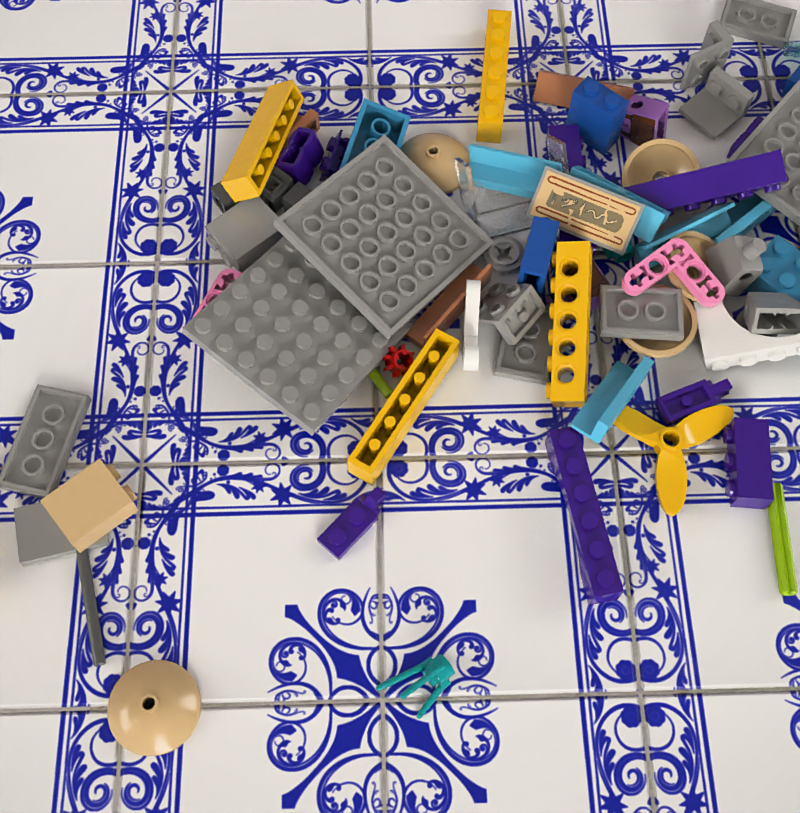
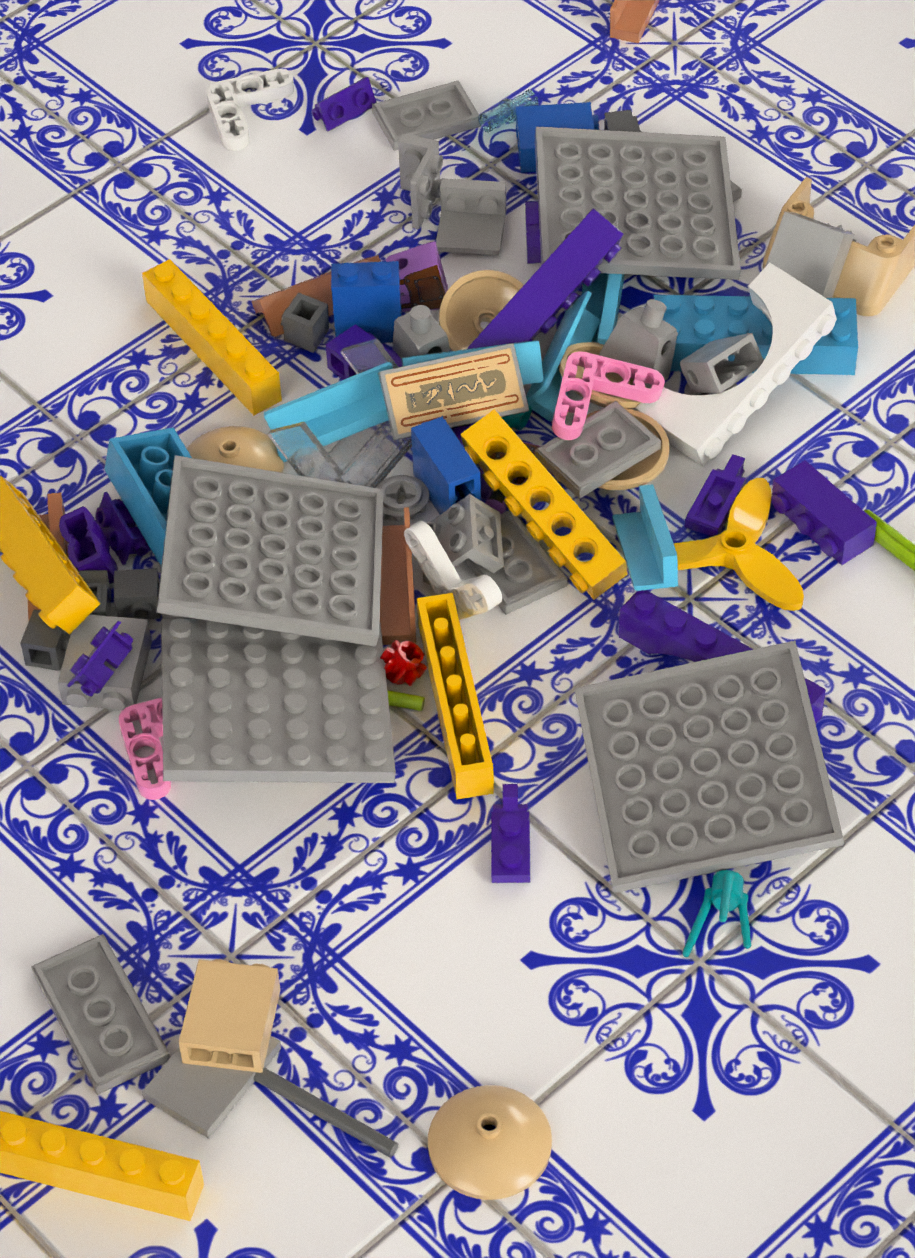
camera: 40 degrees left, 15 degrees down
none -> dark purple hinge [67,620,133,697]
none -> dark grey brick [281,292,329,353]
none -> light grey torso [392,305,450,358]
none -> light grey plate [574,641,844,893]

